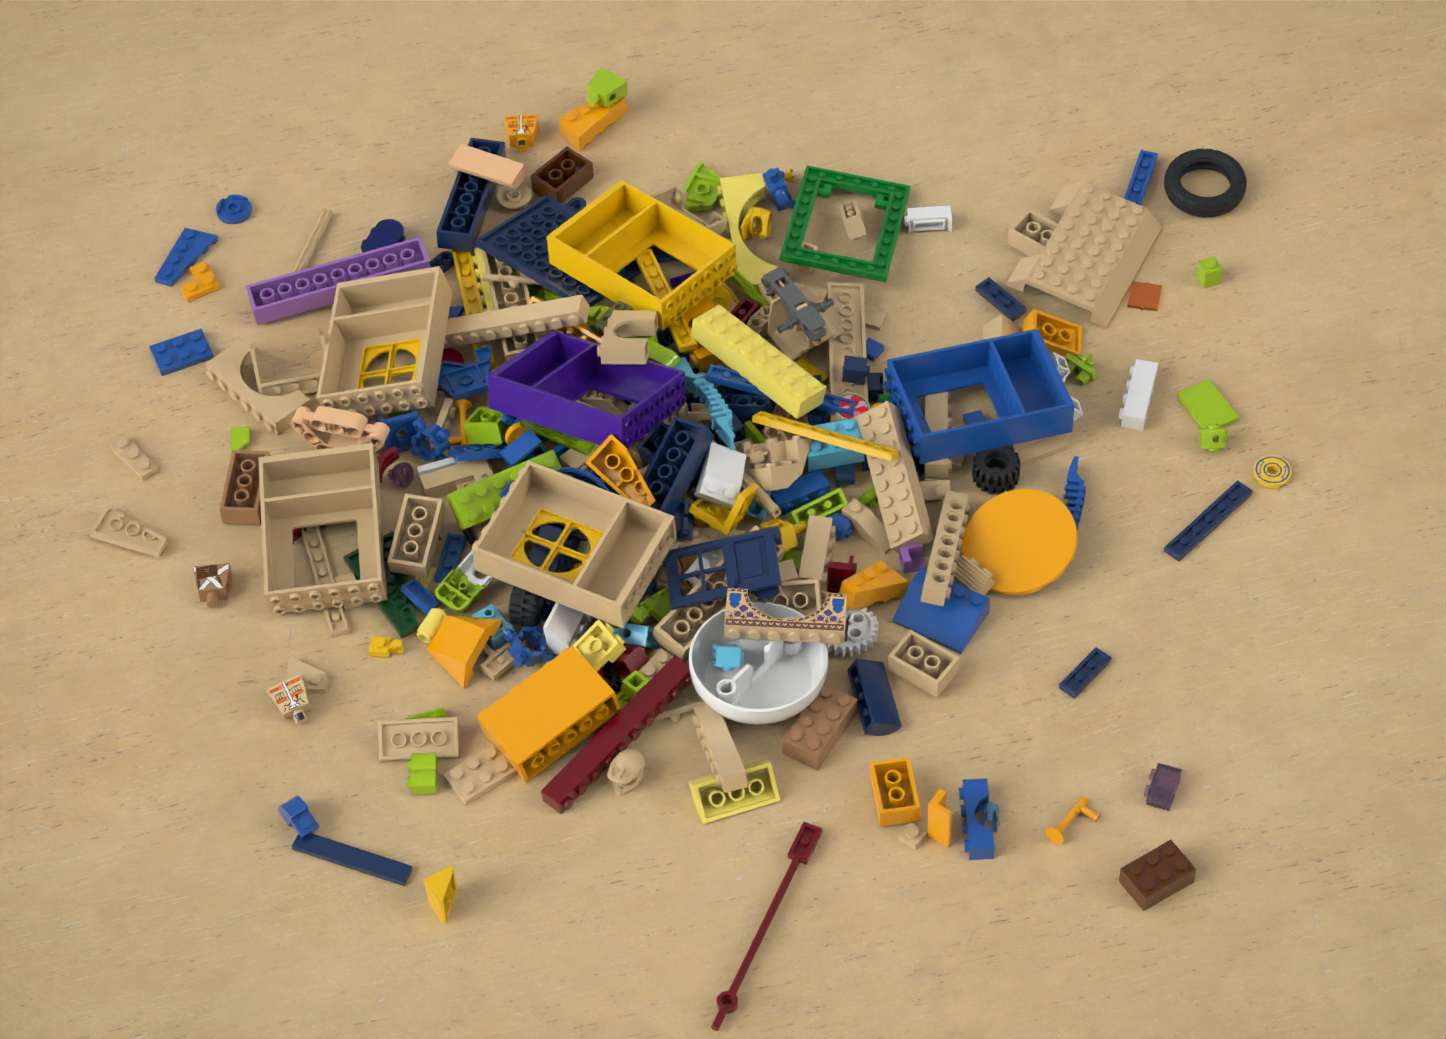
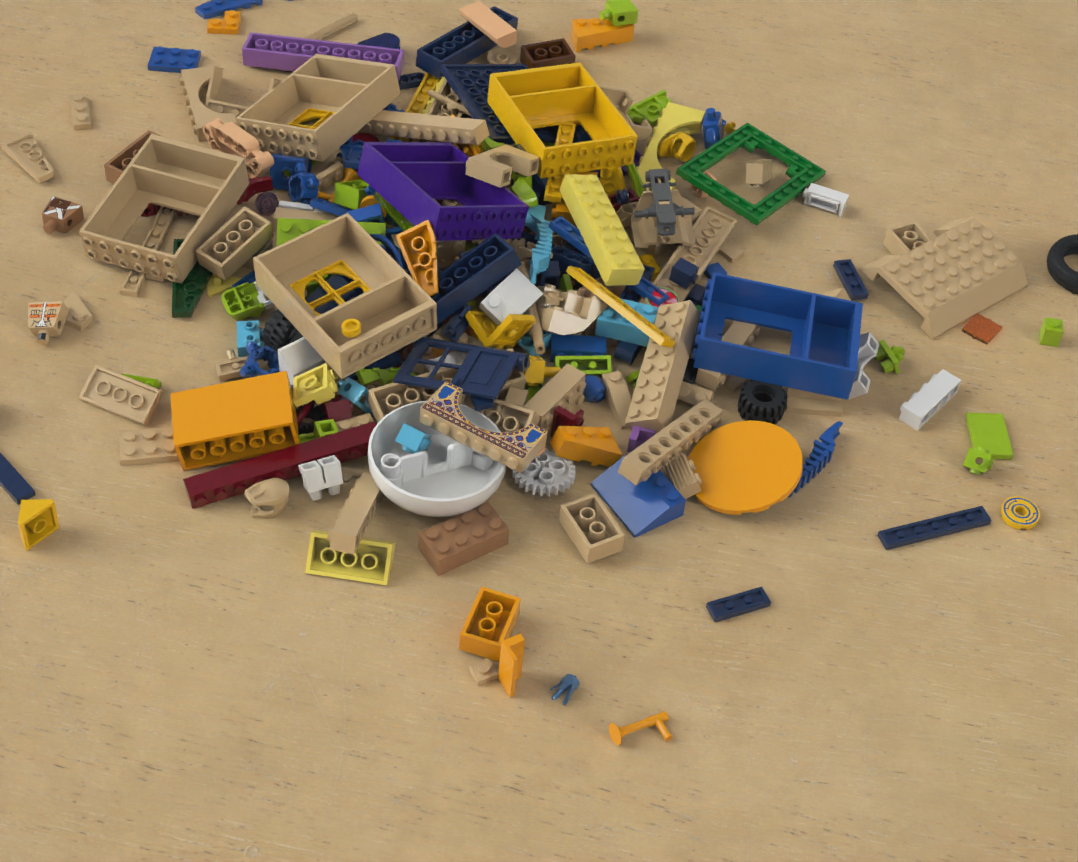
camera: 20 degrees right, 5 degrees down
lime tile [231,426,250,454] -> none
yellow plate [368,636,405,658] -> none
blue tile [400,578,441,615] -> none
lime brick [407,752,438,795] -> none
light yellow head [417,608,446,644] -> none
light orange wedge [427,615,503,689] -> none
light orange torso [504,114,539,152] -> none
dark red bar [711,821,822,1031] -> none
dark blue brick [847,658,902,736] -> none
blue arch [959,778,995,860] -> none
light orange slope [1023,309,1082,357] -> none
reddish brown brick [1119,840,1196,911] -> none
blue plate [1124,150,1158,206] -> none
clear purple brick [1144,763,1182,811] -> none
none -> white hips [298,455,343,501]
none -> yellow tile [341,319,361,338]
none -> dark blue bush [616,189,629,205]

